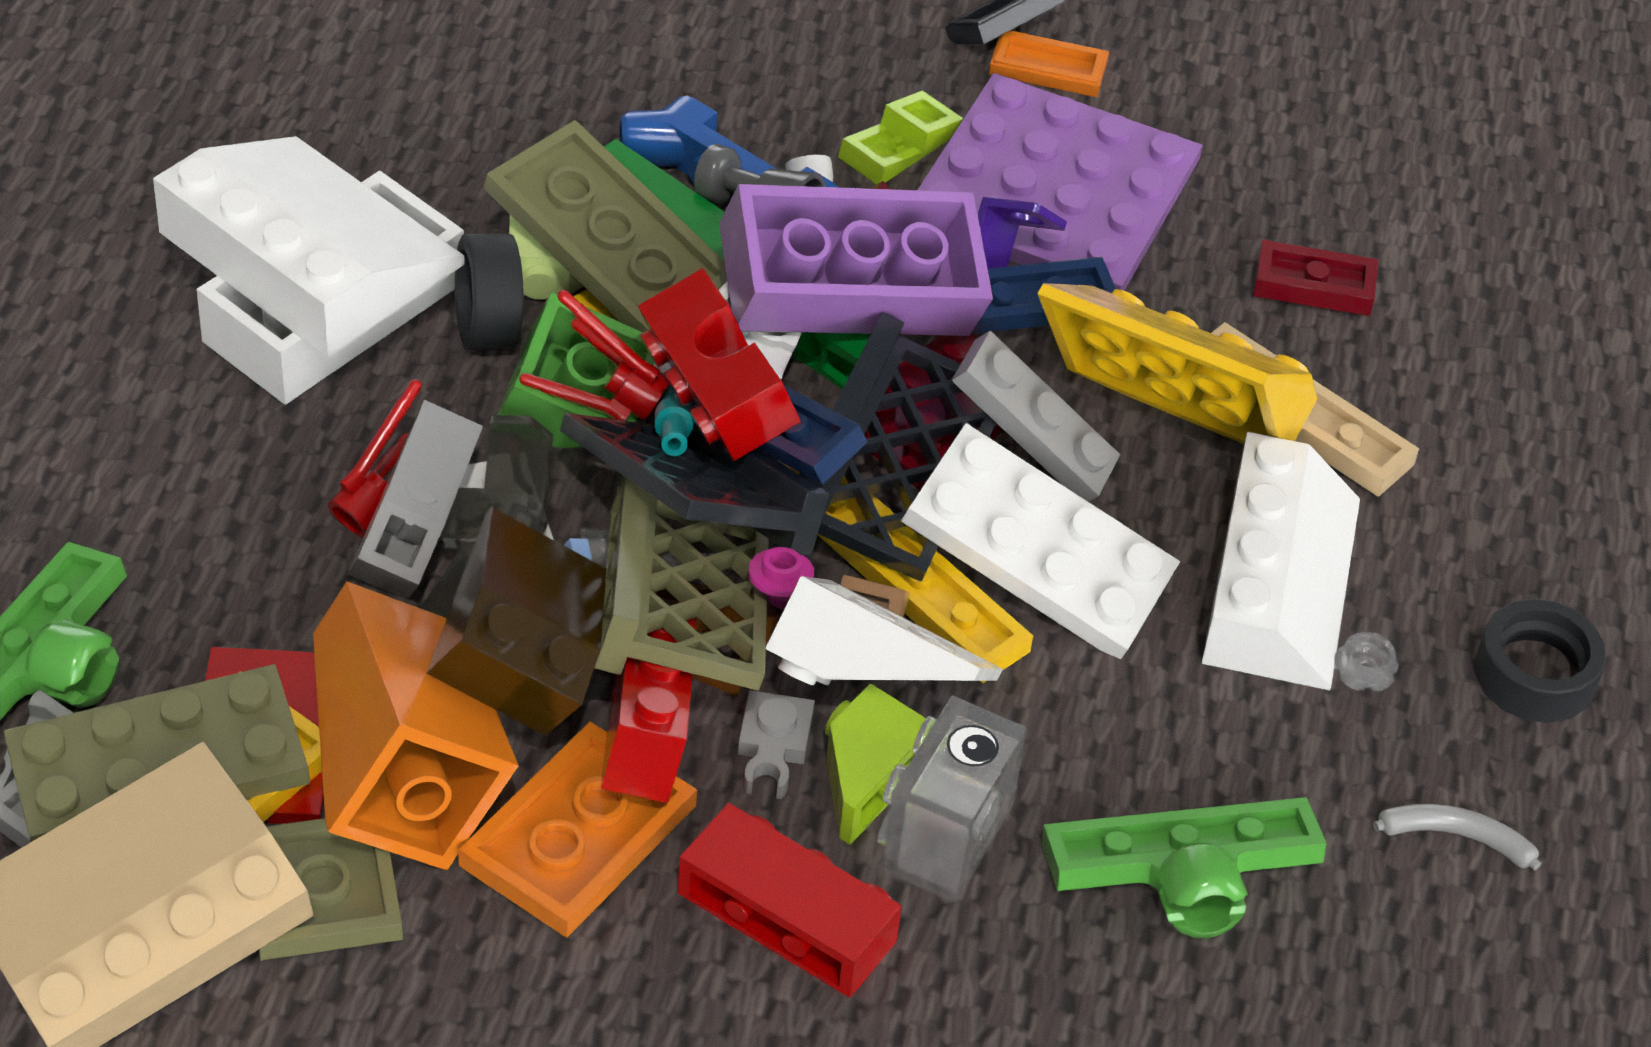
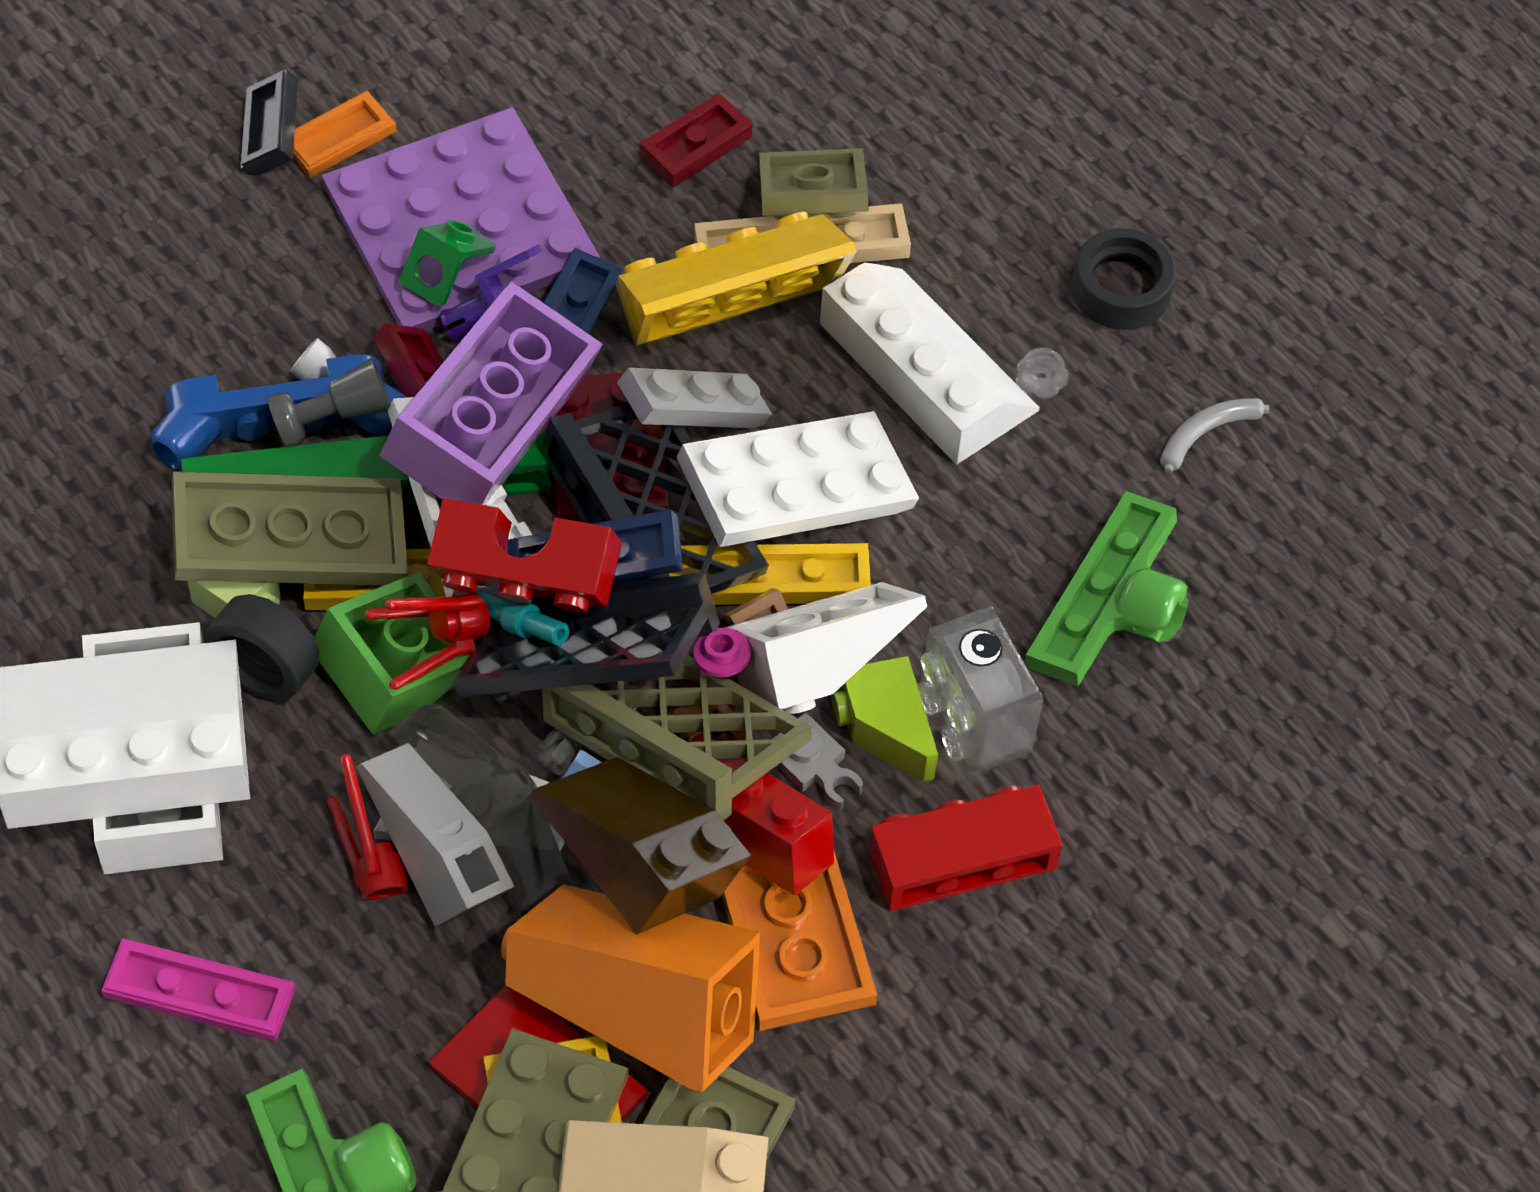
camera: 50 degrees left, 10 degrees up
lime slope [838,90,963,184] -> none
none -> dark pink tile [101,938,296,1042]
none -> green bracket [400,220,496,306]
none -> olive plate [759,148,868,219]

